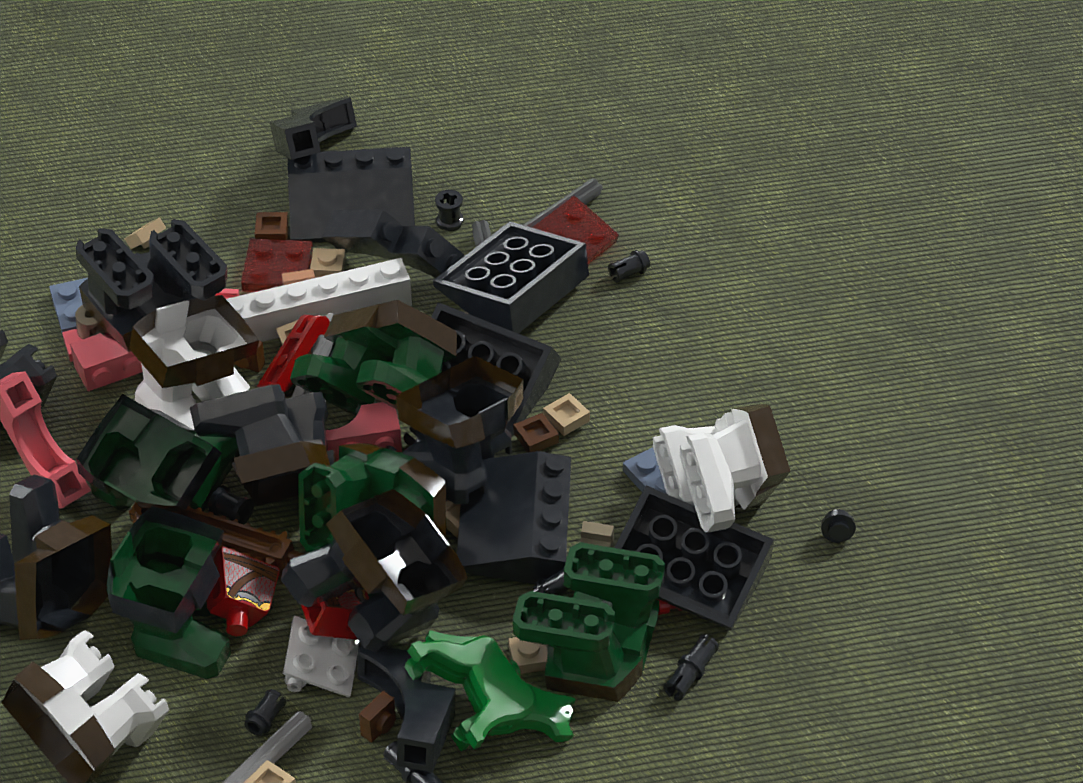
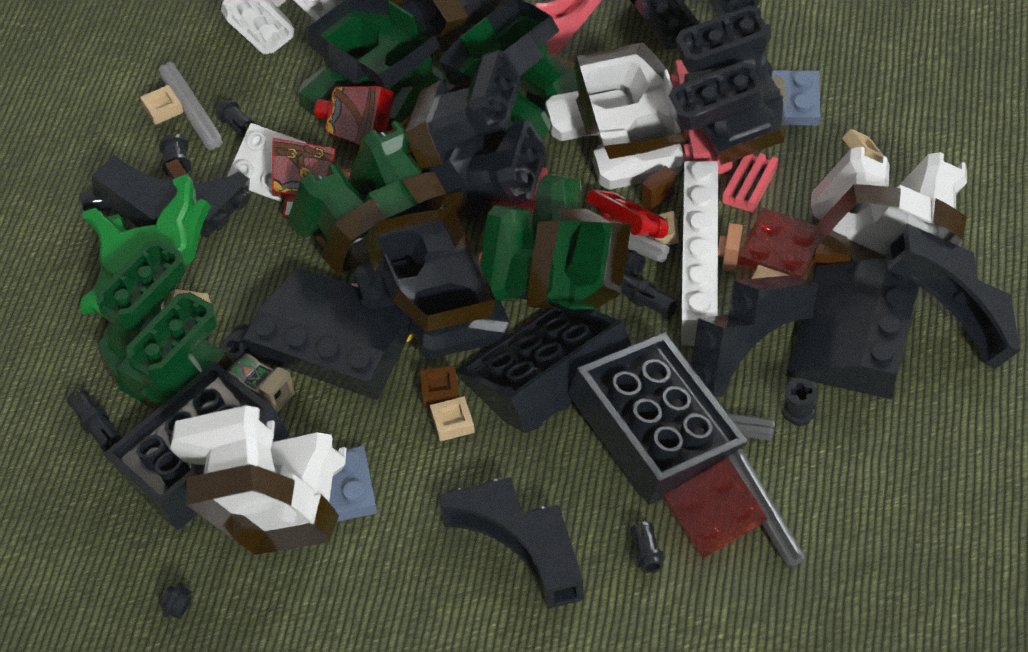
camera: 115 degrees right, 5 degrees up
black piece [281,489,468,652] -> none
none -> black bush [159,134,192,176]
none -> black arch [438,477,584,609]
none -> white piece [811,147,967,261]

